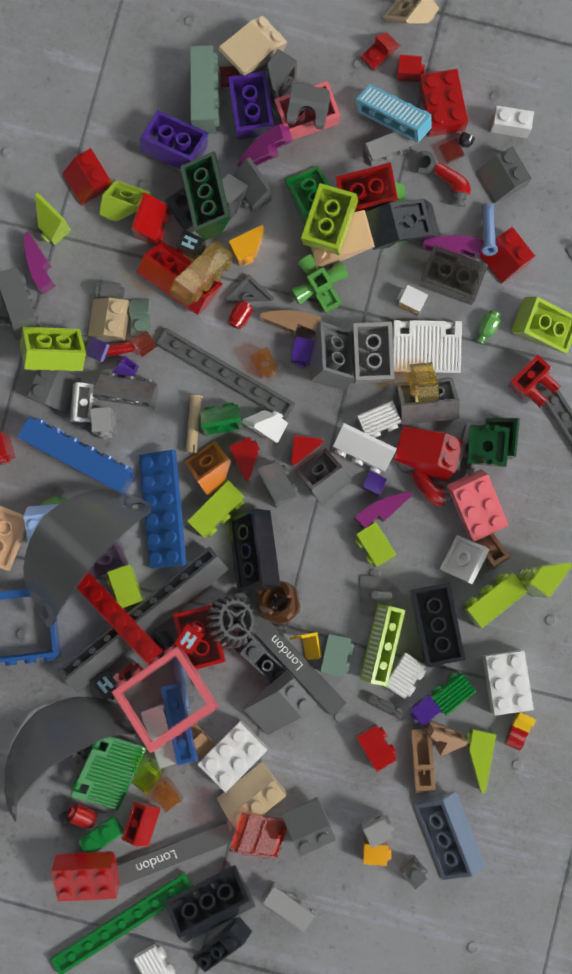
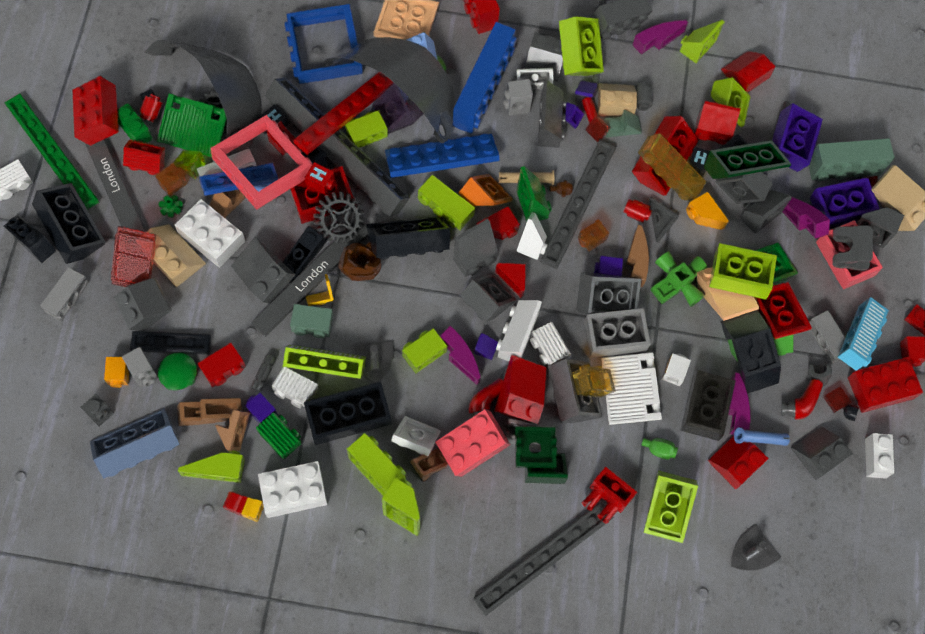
camera: 75 degrees right, 15 degrees down
none -> black tile [130,331,211,355]
none -> green dish [158,353,197,390]
none -> green plant [159,195,183,218]
none -> reddish brown piece [550,180,573,197]

